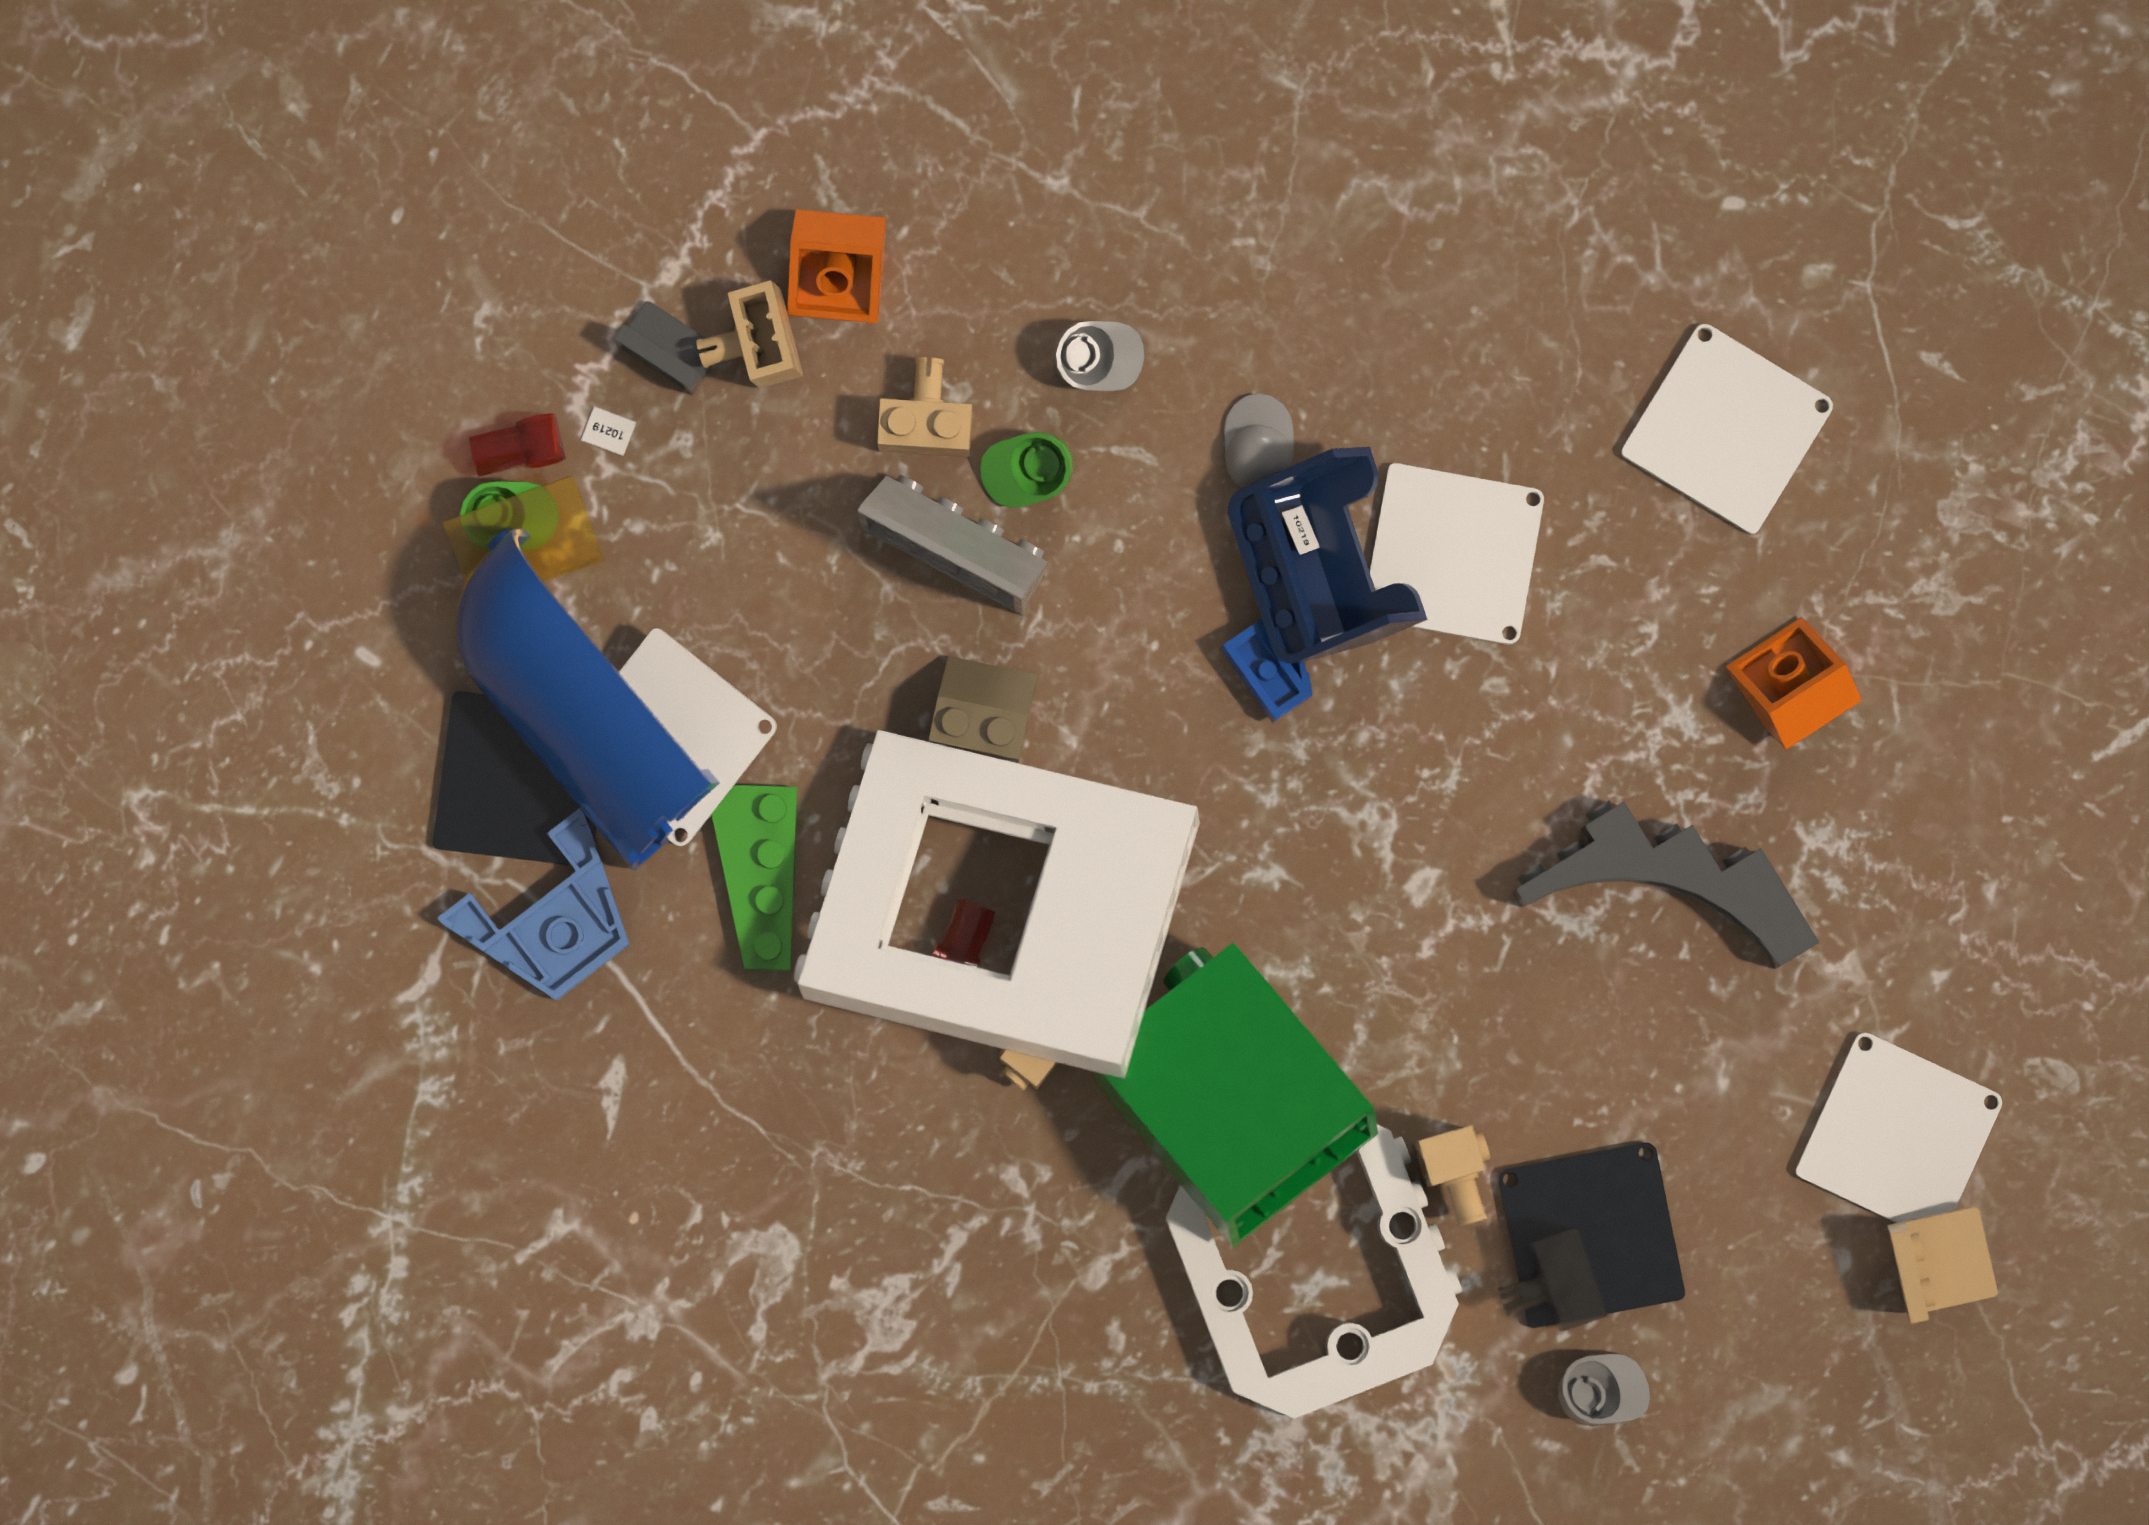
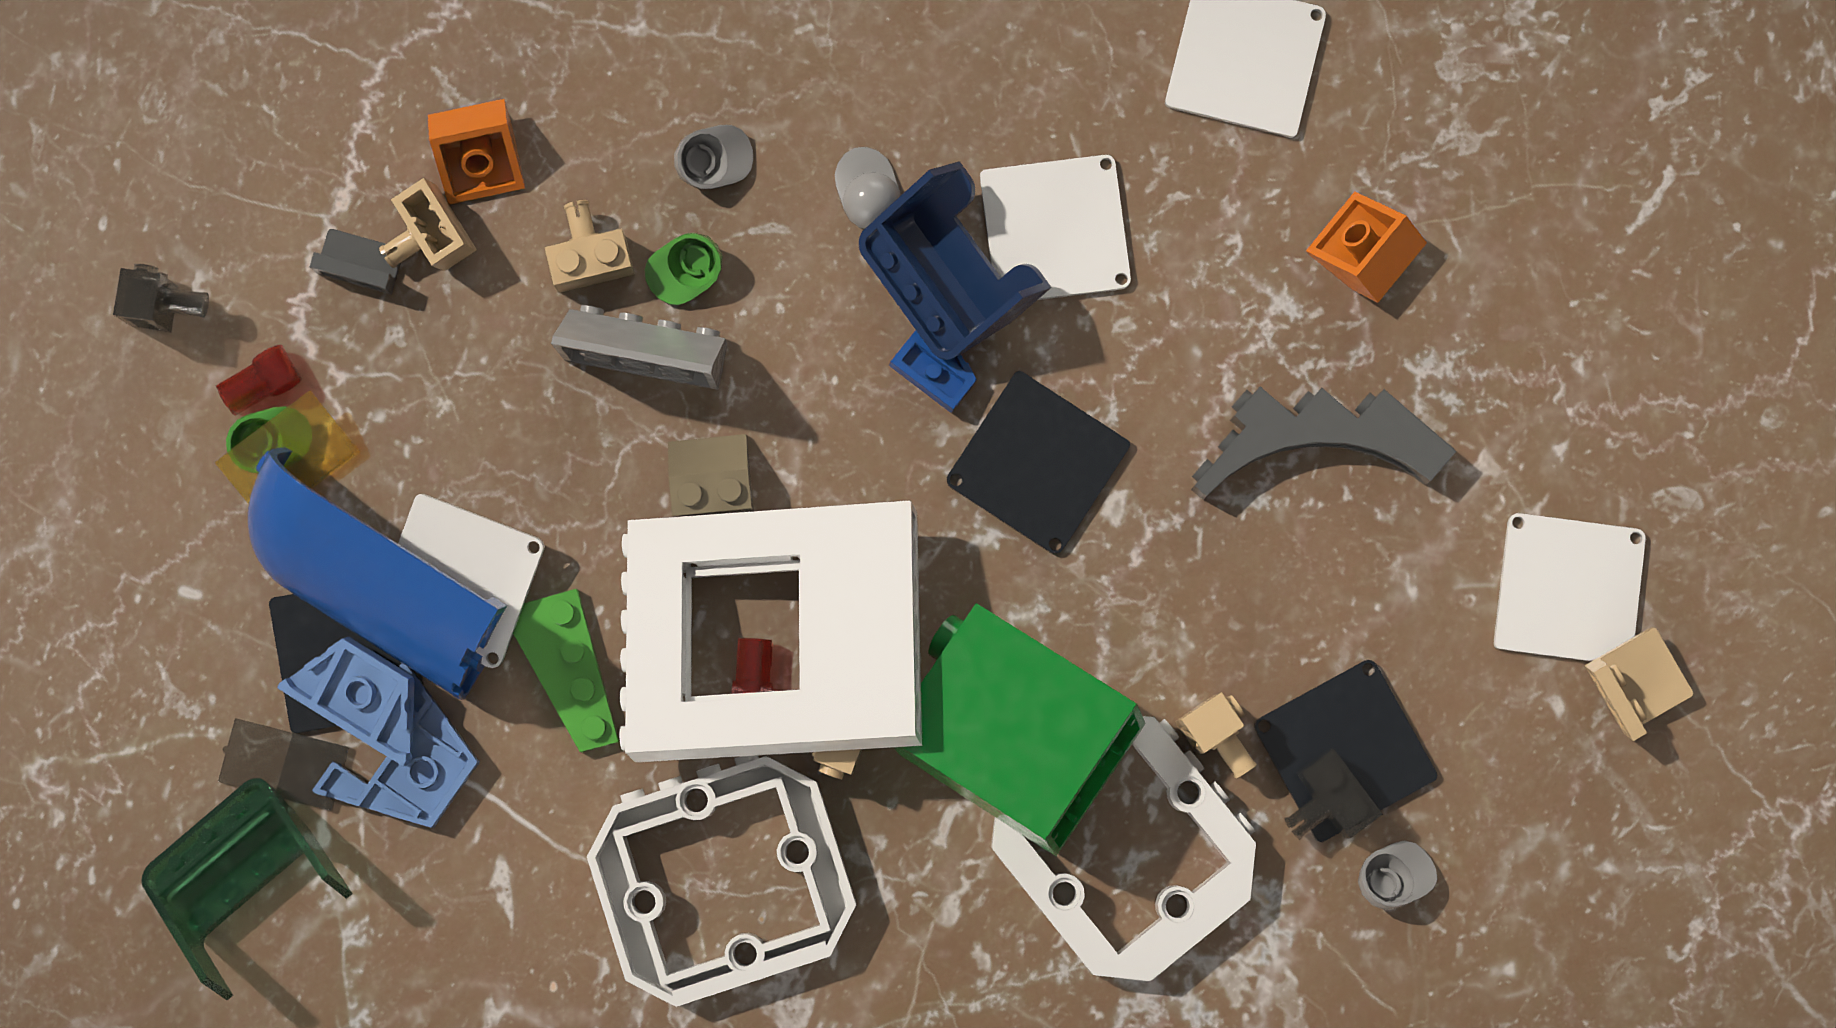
camera: 15 degrees left, 0 degrees up
white sticker [581,407,636,456] -> none
white sticker [1282,506,1320,555] -> none
none -> clear smoke brick [113,264,209,333]
none -> clear green windscreen [141,778,353,1001]
none -> clear smoke piece [218,718,349,811]
none -> medium blue wing [277,637,414,767]
none -> white panel [587,755,857,1007]
none -> black piece [947,371,1130,554]

